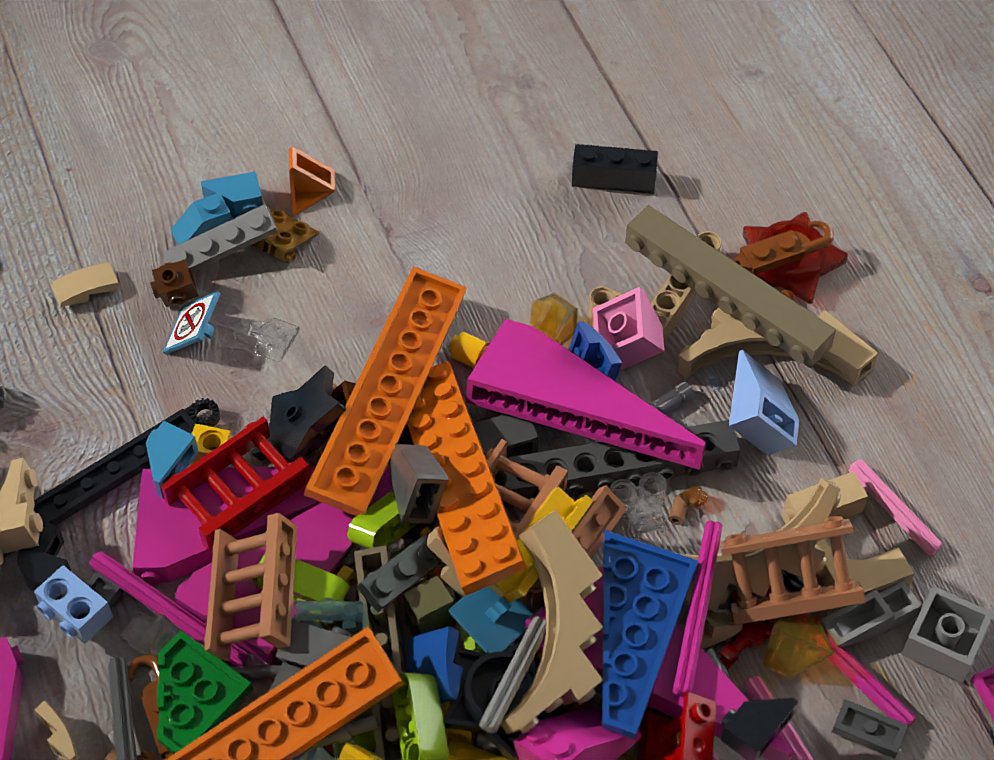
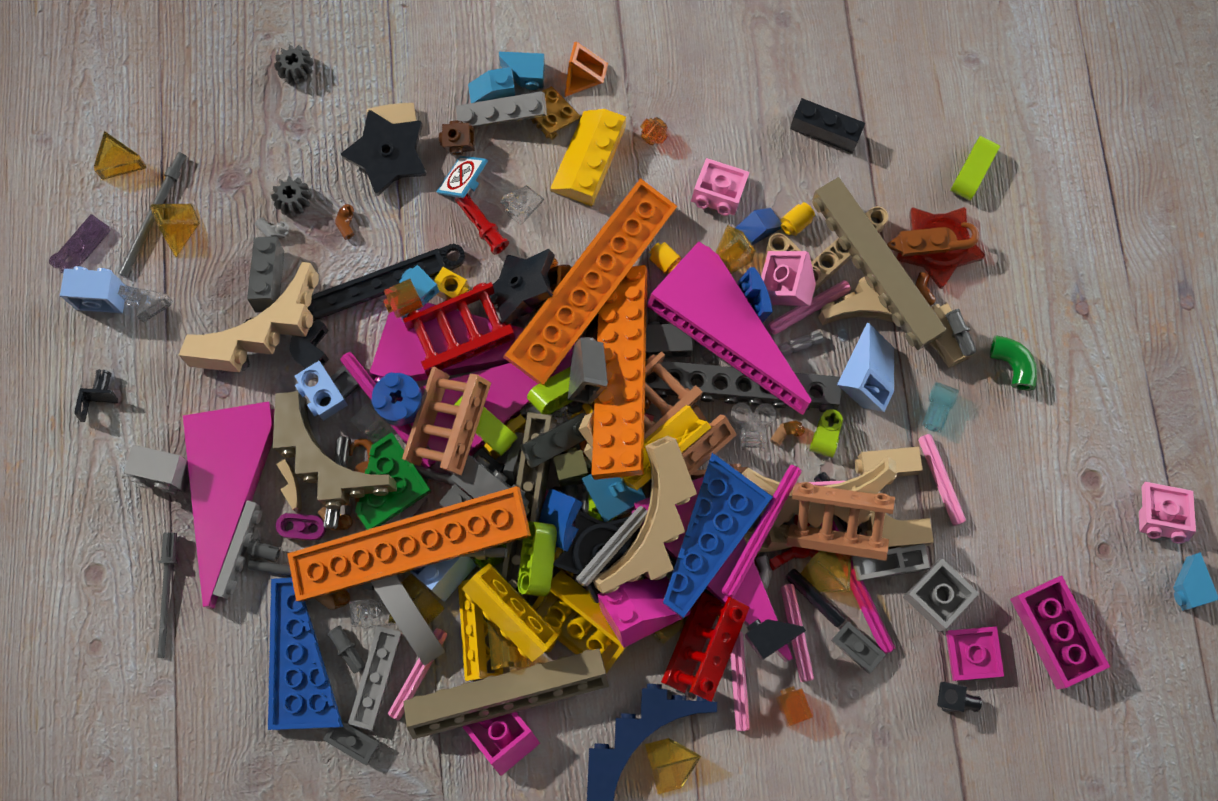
camera: 15 degrees right, 20 degrees up
clear light blue pin [293,598,363,624] -> none
none -> dark tan arch [273,391,397,509]
none -> dark orange arm [335,204,355,240]
none -> black plate [341,110,427,196]
none -> blue brick [371,372,423,426]
none -> clear orange brick [383,279,423,318]
none -> red pin [455,193,509,255]
none -> yellow slope [550,109,626,207]
none -> clear orange gear [640,117,668,146]
none -> bright pink plate [691,158,750,216]
none -> blue slope [732,208,782,250]
none -> bright pink axle [768,280,851,335]
none -> yellow brick [781,202,815,236]
none -> black axle [785,569,846,627]
none -> lime piece [809,409,843,458]
none -> clear light blue piece [922,381,959,432]
none -> dark grey axle [945,309,976,357]
none -> lime beam [950,135,1000,201]
none -> green cylinder [990,335,1037,391]

